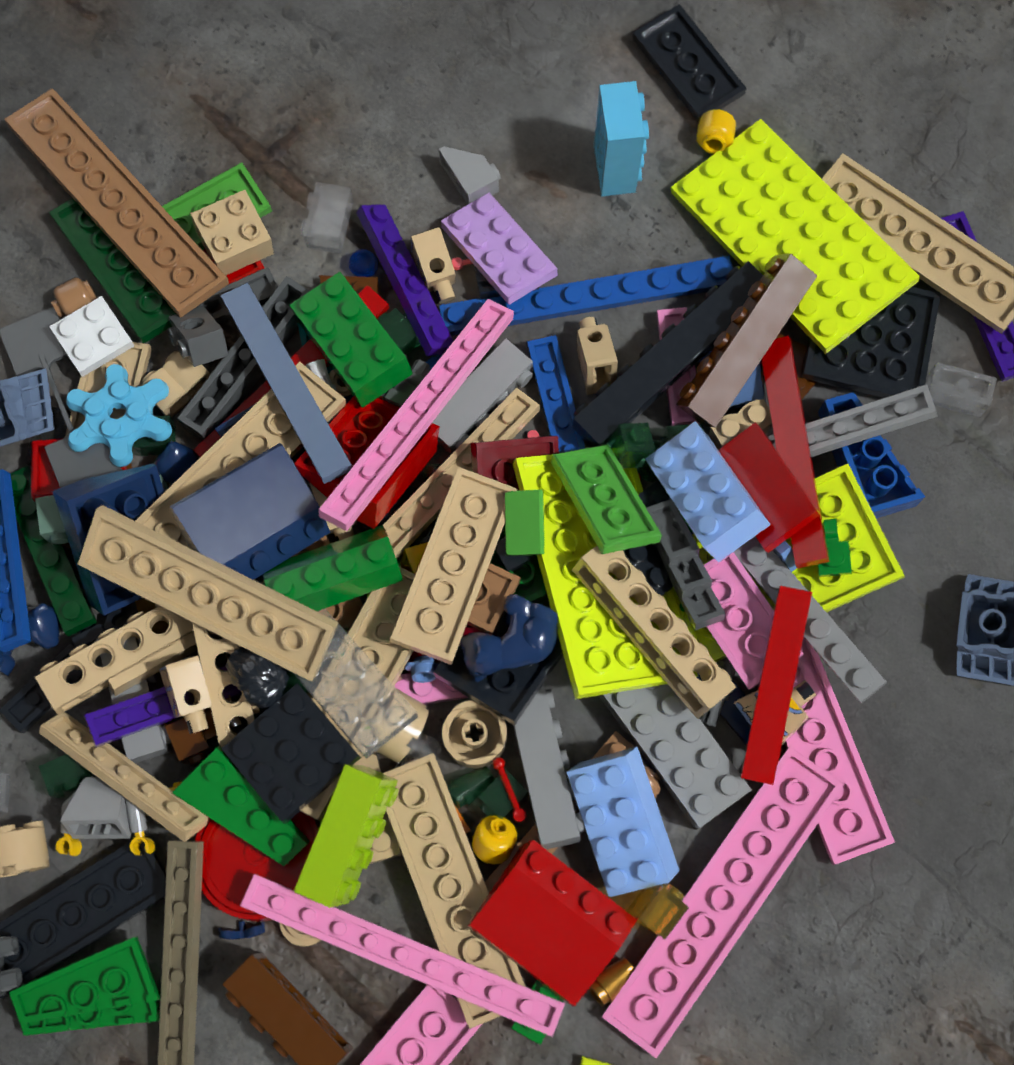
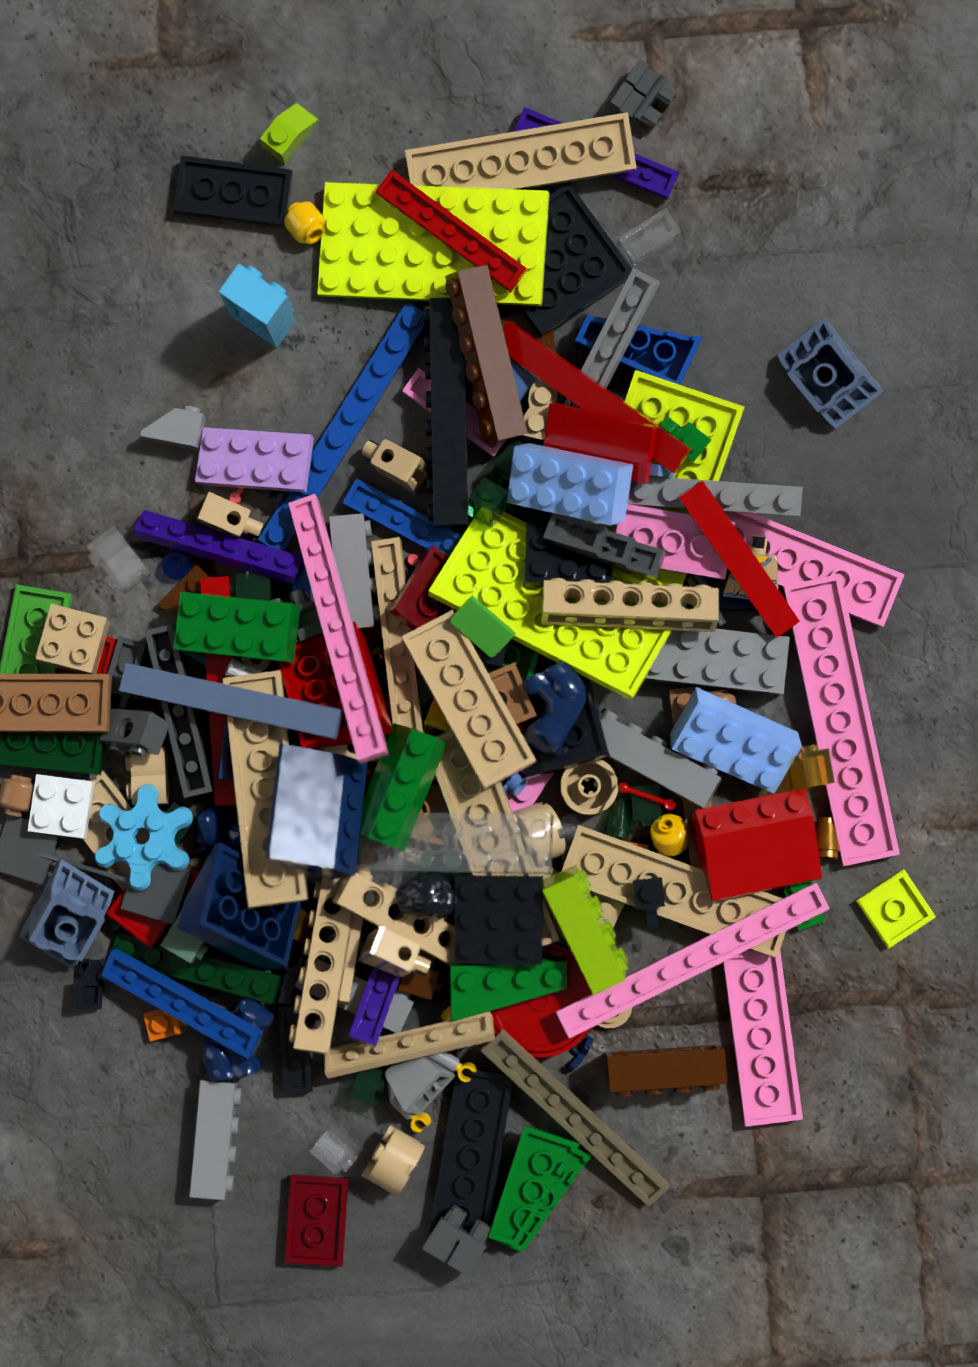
camera: 45 degrees left, 10 degrees up
tan plate [78,505,339,682] -> none
bright green tile [551,444,662,554] -> none
none -> lime slope [260,103,319,164]
none -> red tile [375,169,528,293]
none -> black plate [633,877,665,929]

